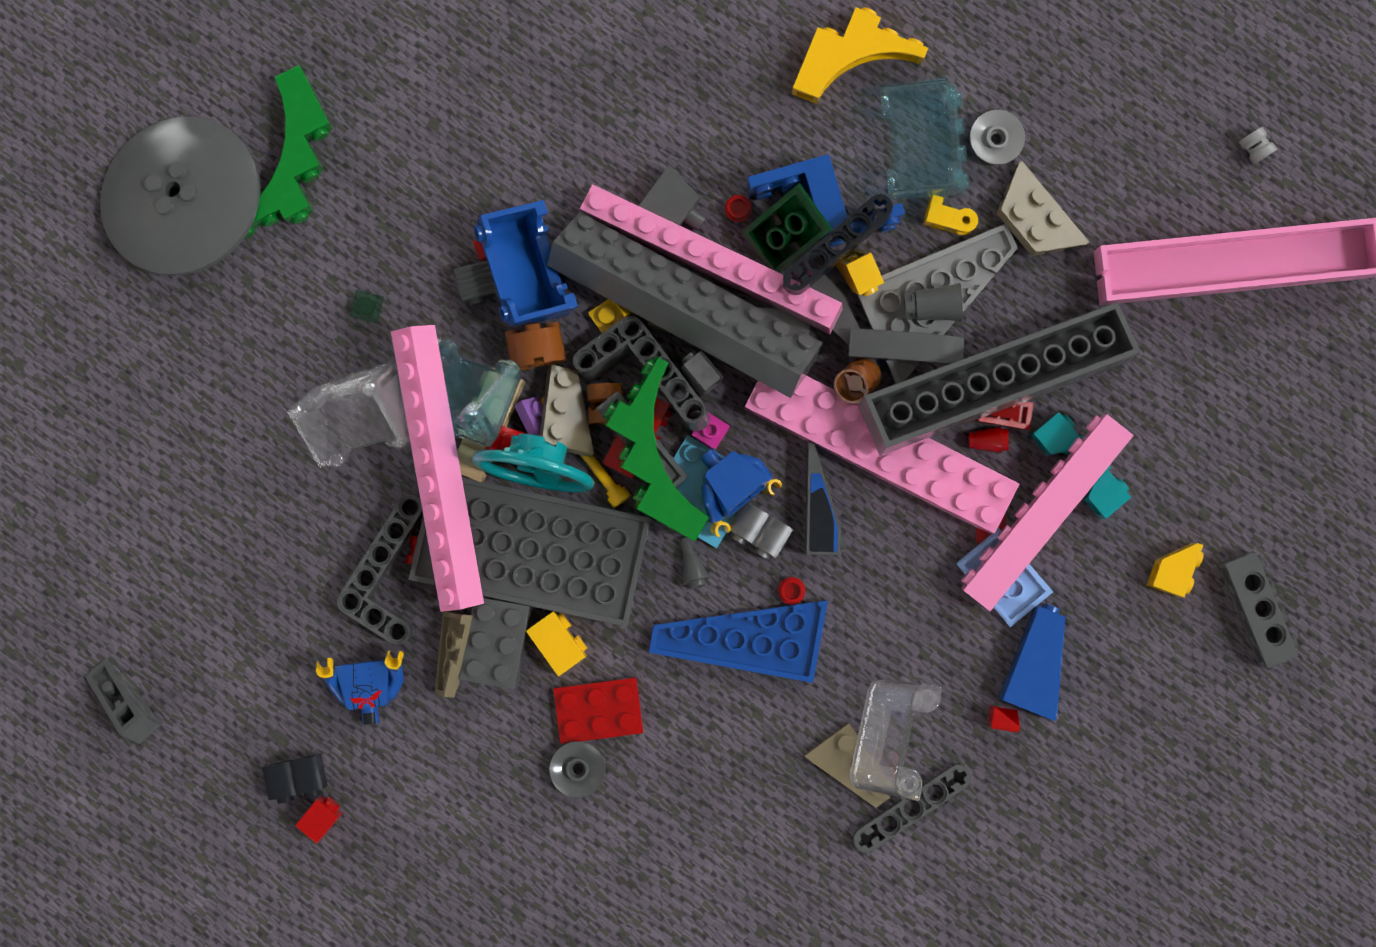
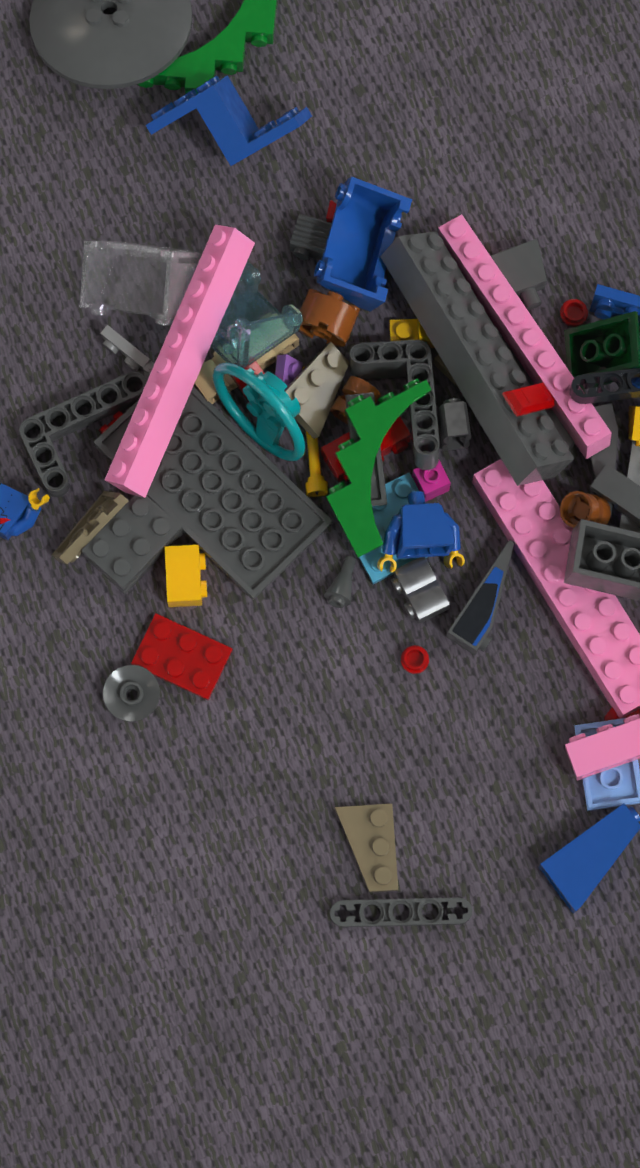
camera: 30 degrees right, 10 degrees down
clear green plate [350,290,384,324] -> none
blue wing [649,600,828,683] -> none
clear windscreen [850,680,942,801] -> none
red slope [987,705,1020,733] -> none
none -> light grey hinge [100,325,154,381]
none -> blue bracket [146,75,312,166]
none -> red tile [502,382,555,417]

